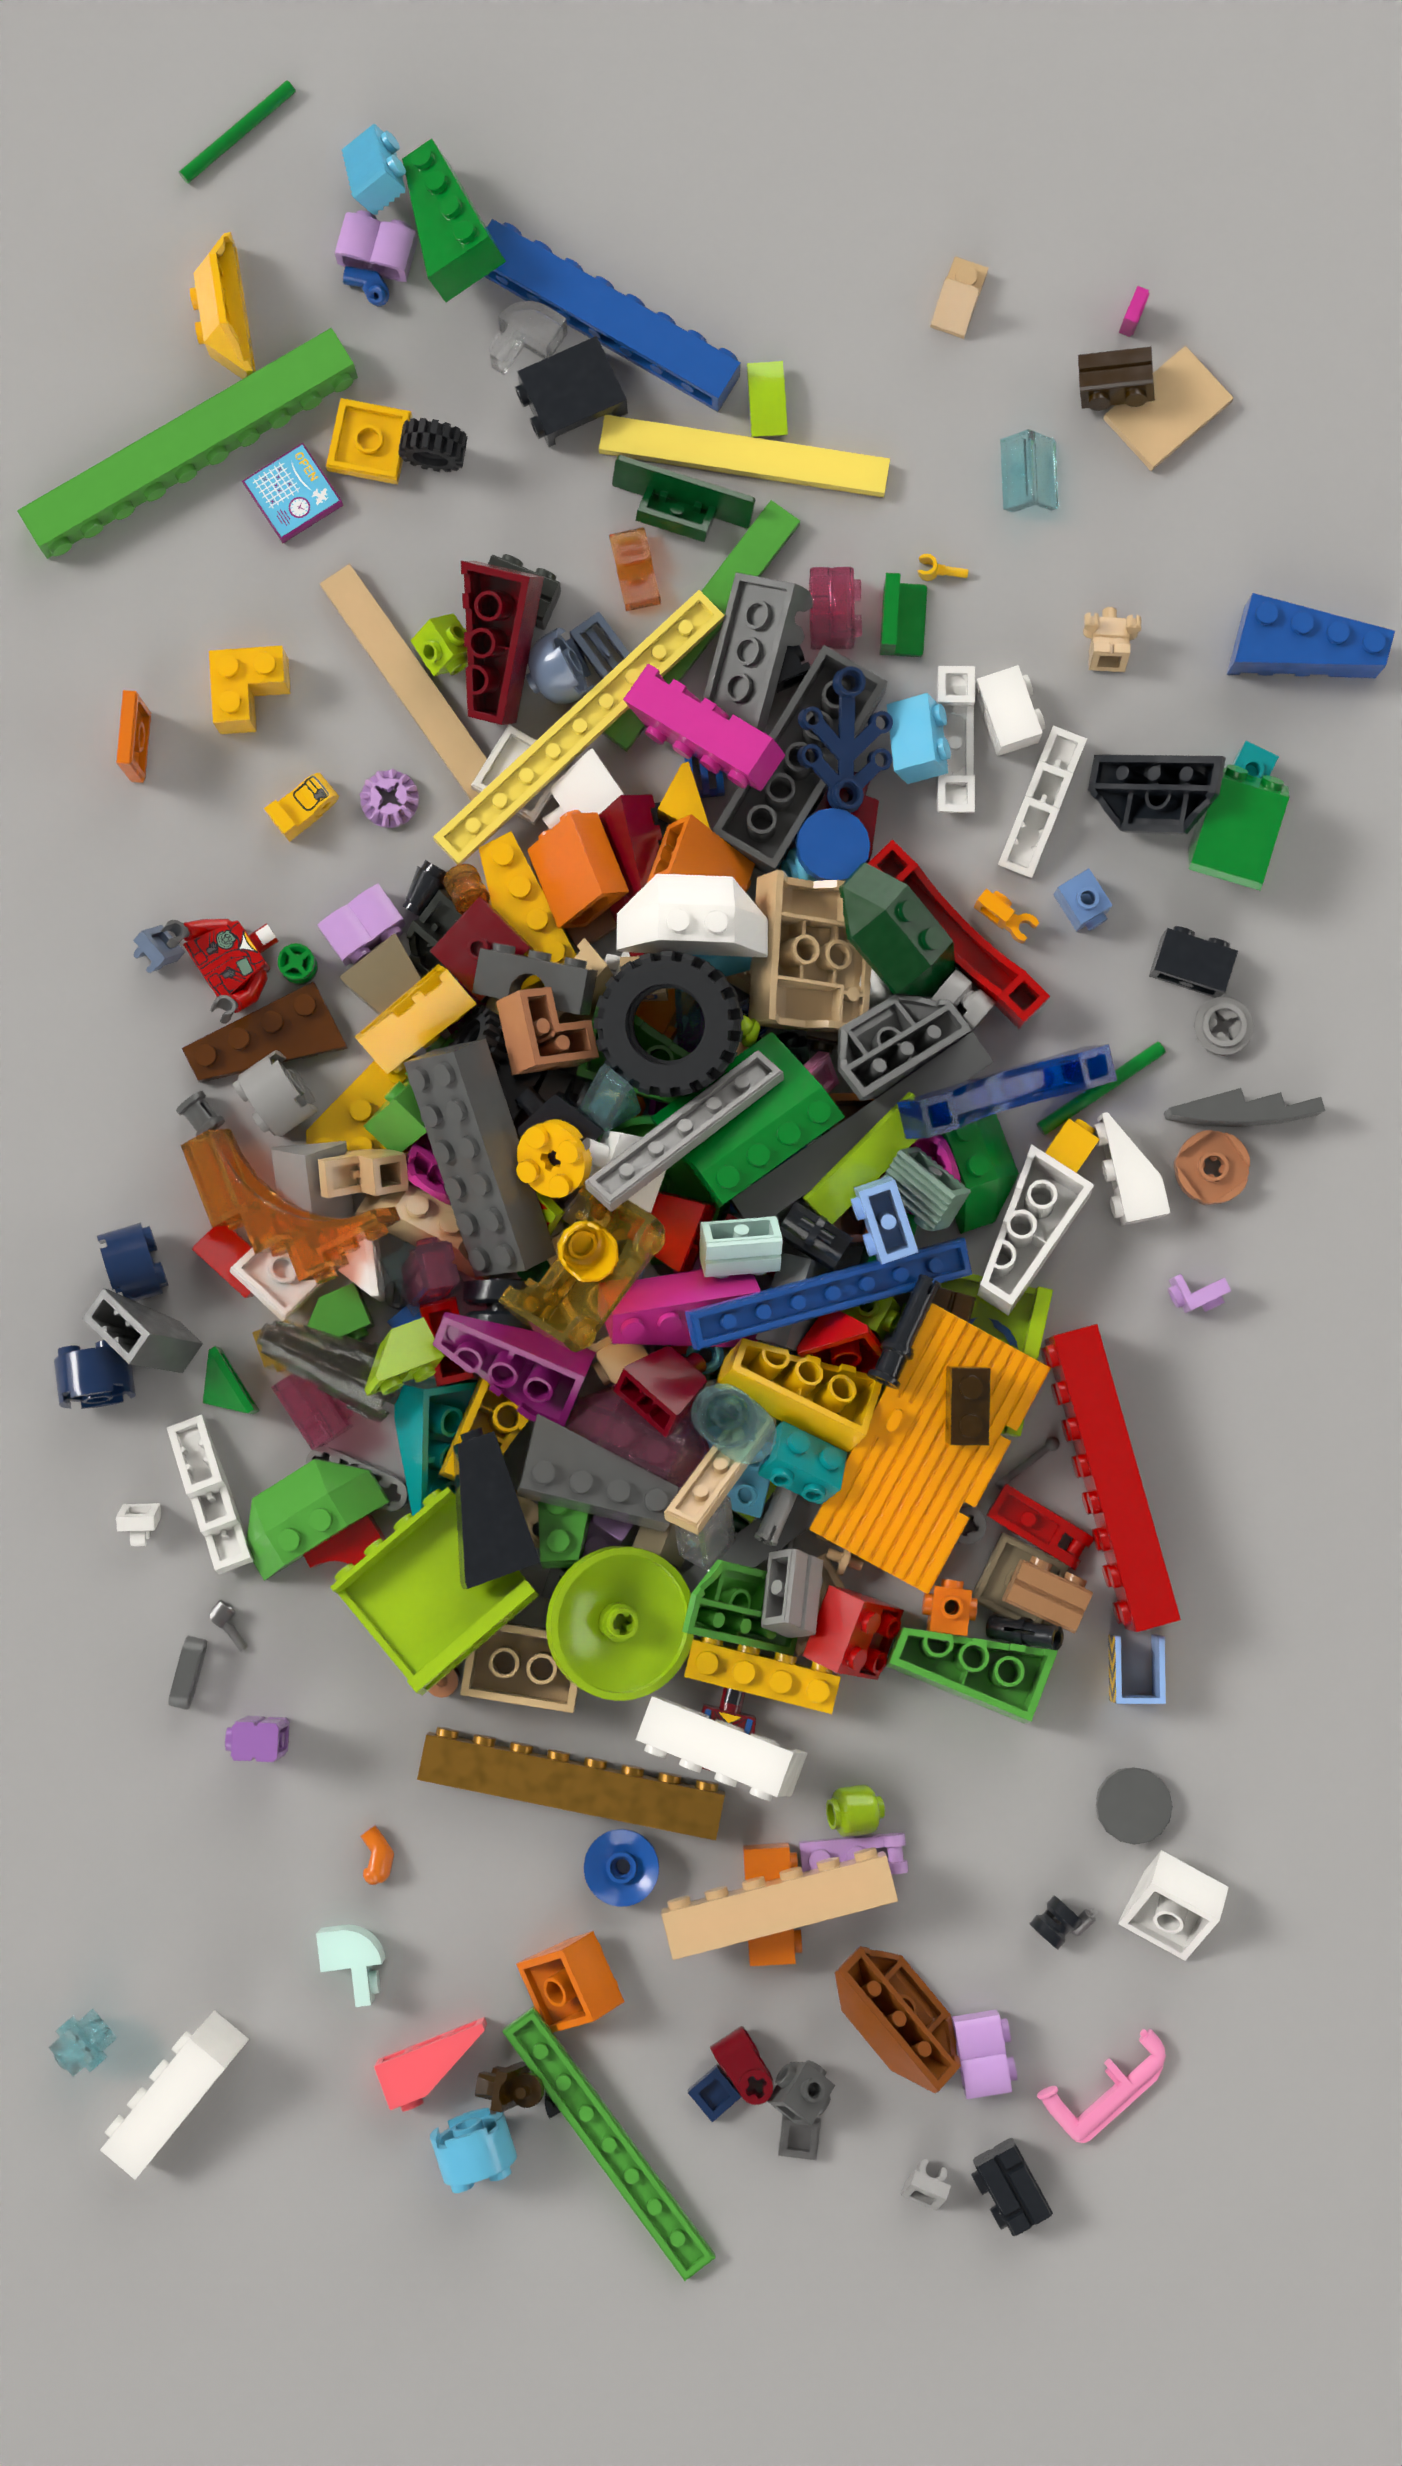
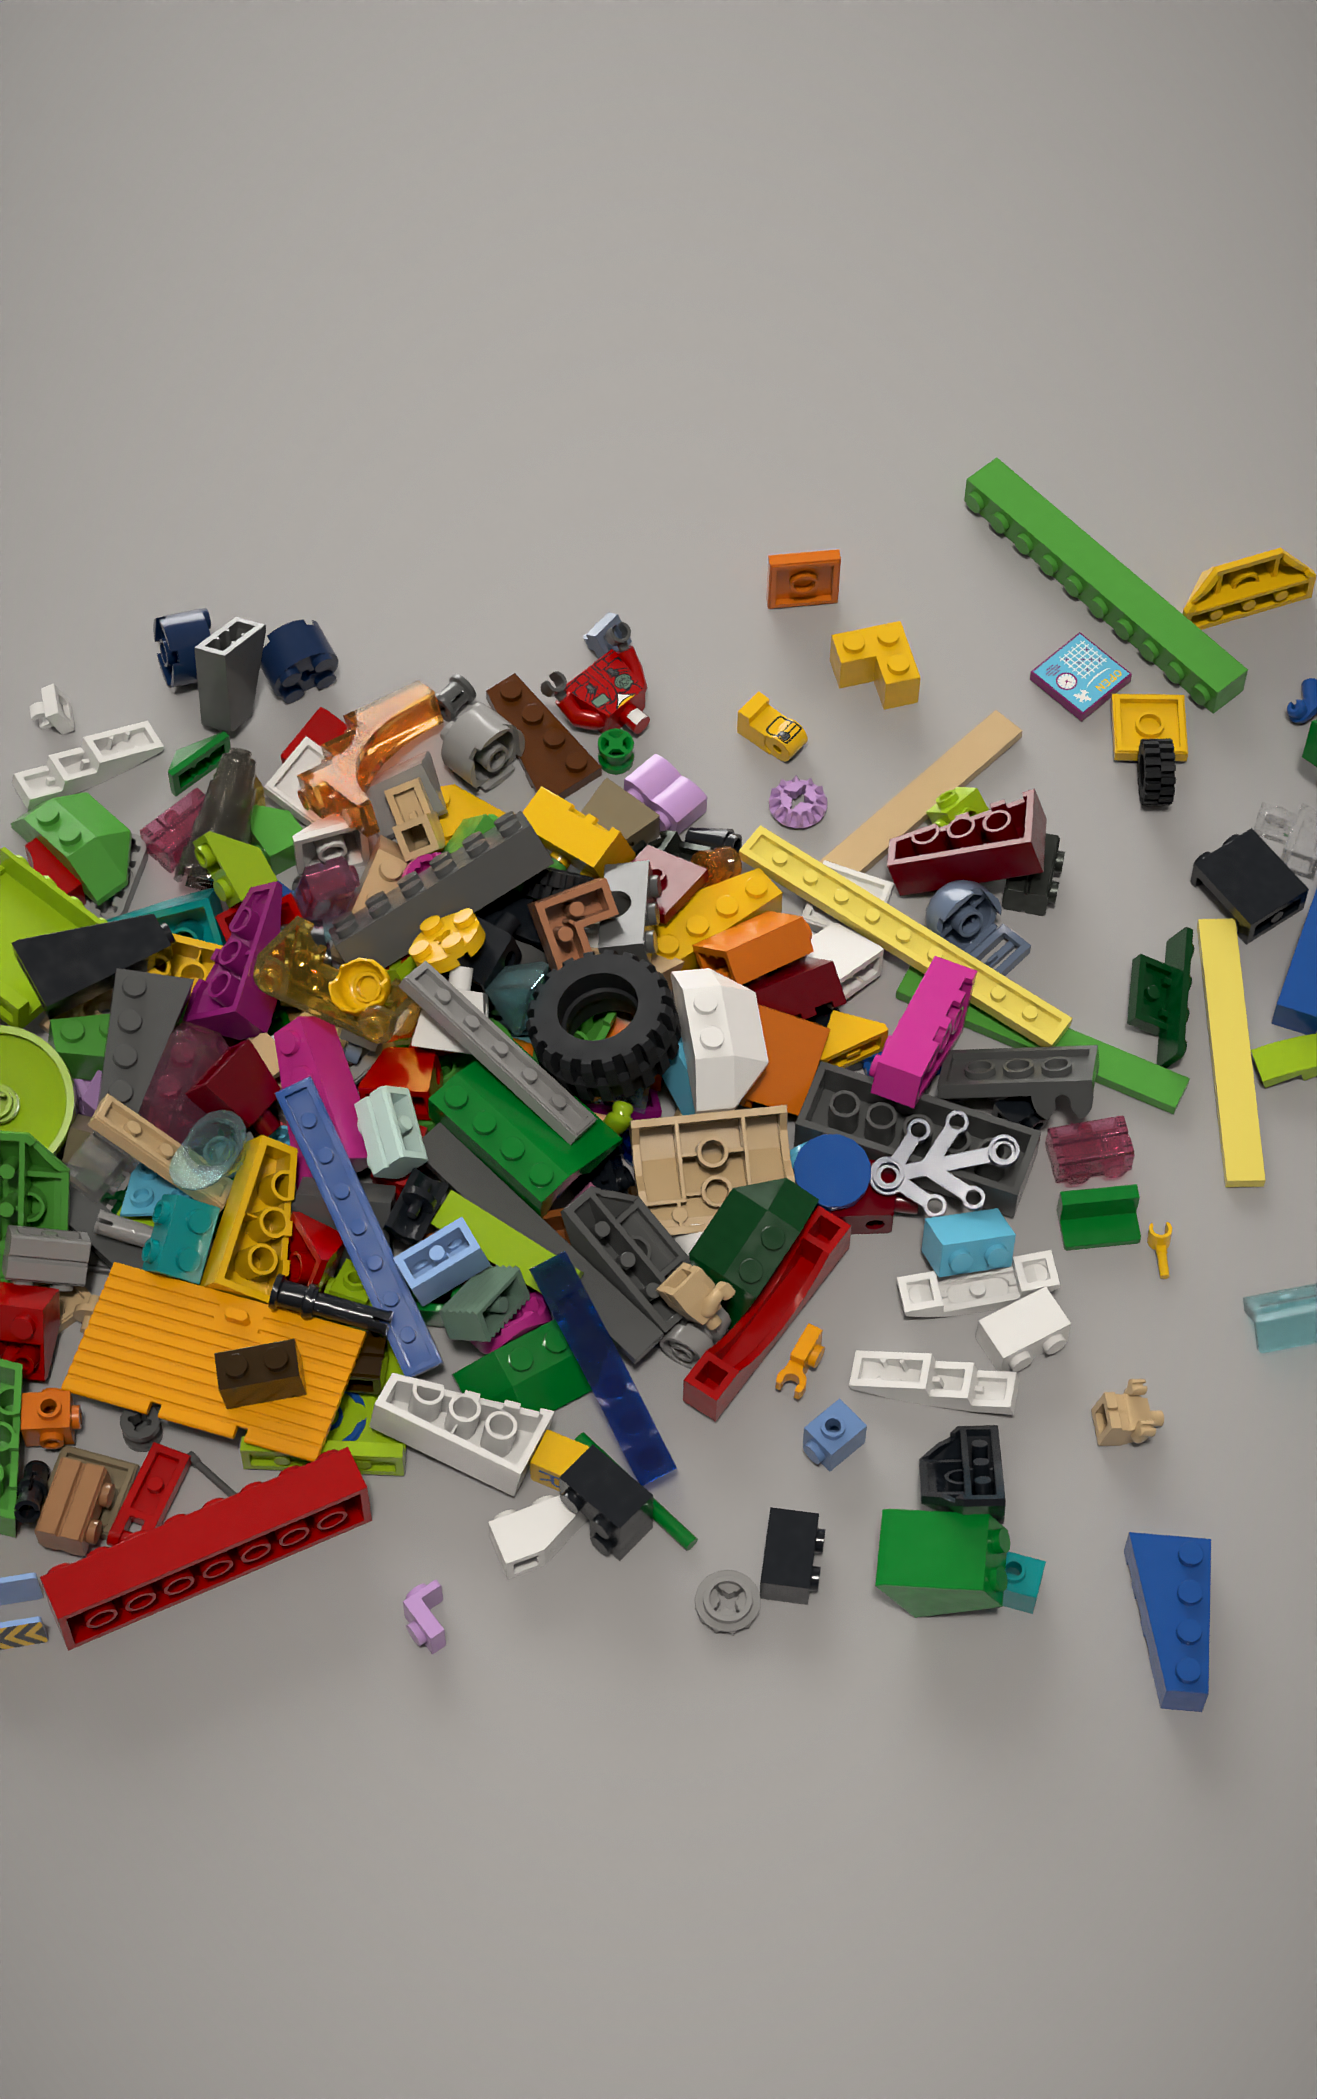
camera: 80 degrees right, 25 degrees down
clear orange slope [609,527,661,612] -> none
dark grey slope [1164,1088,1325,1127] -> none
nougat plate [1174,1130,1250,1205] -> none
none -> black brick [559,1444,653,1561]
none -> tan piece [656,1262,736,1330]

